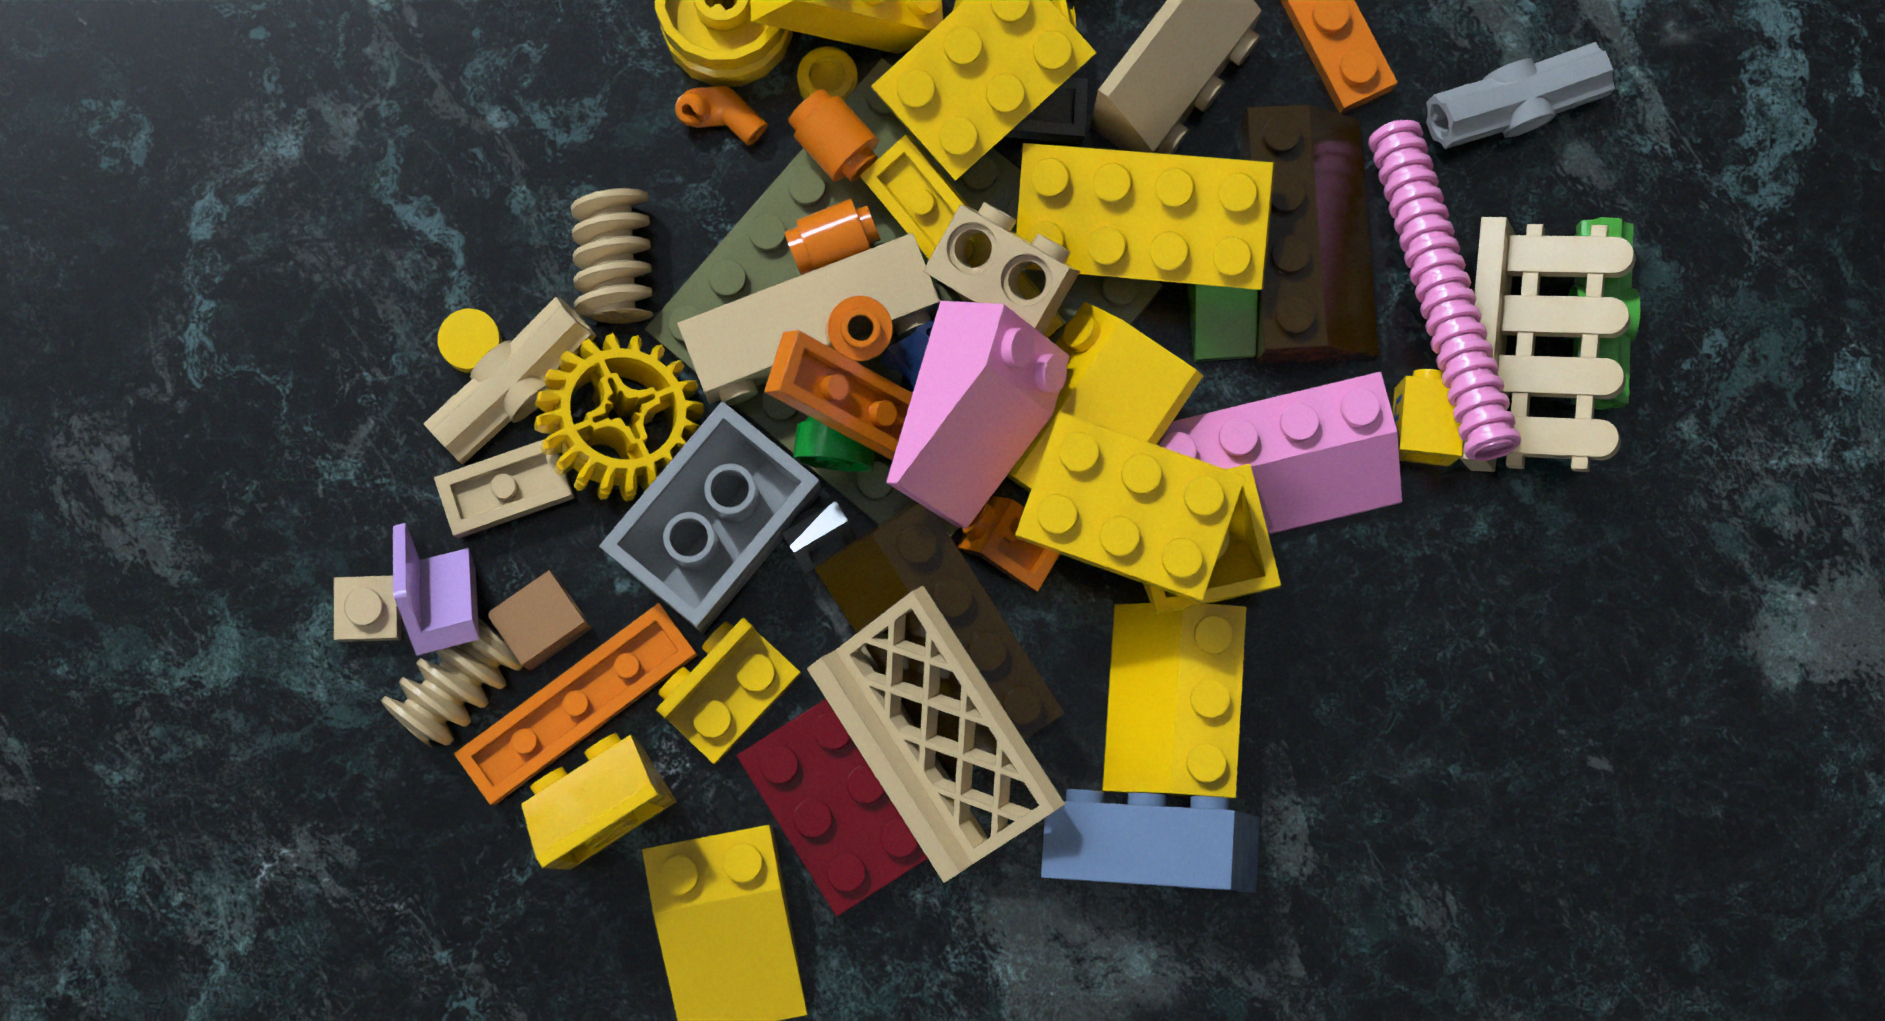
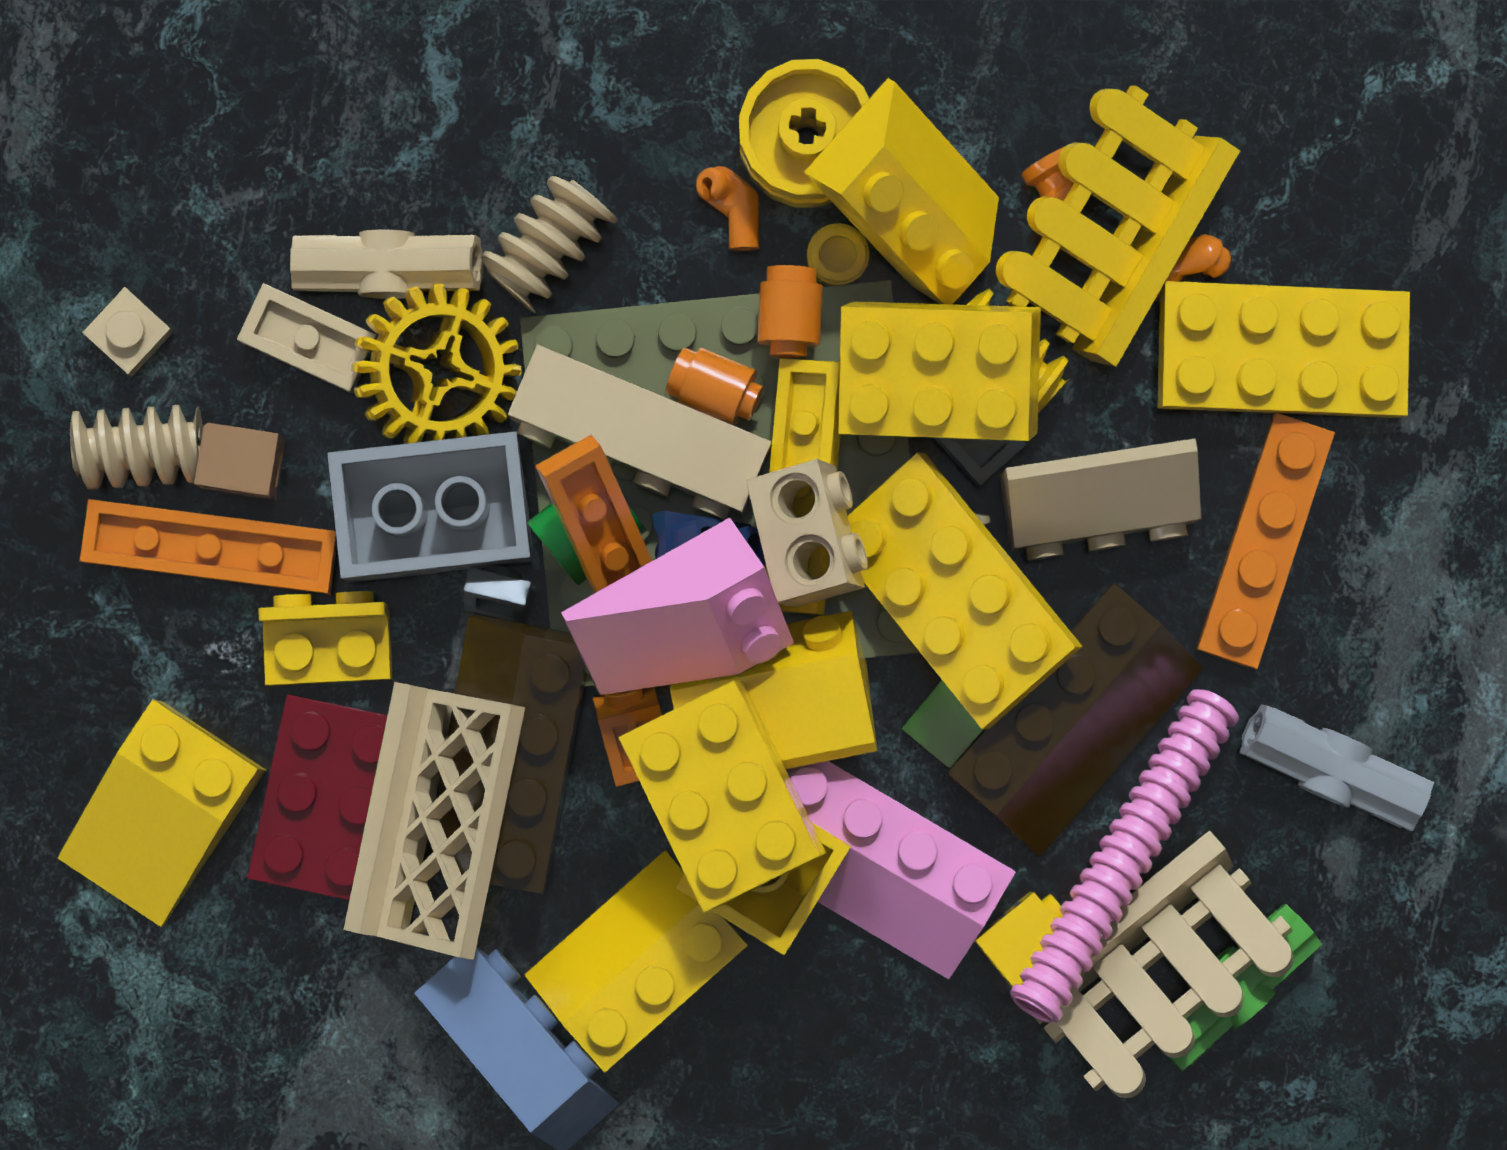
camera: 50 degrees right, 5 degrees up
lavender panel [393,523,479,656] -> none
yellow tile [438,309,503,373] -> none
yellow slope [521,733,677,870] -> none
orange brick [825,295,893,362] -> none

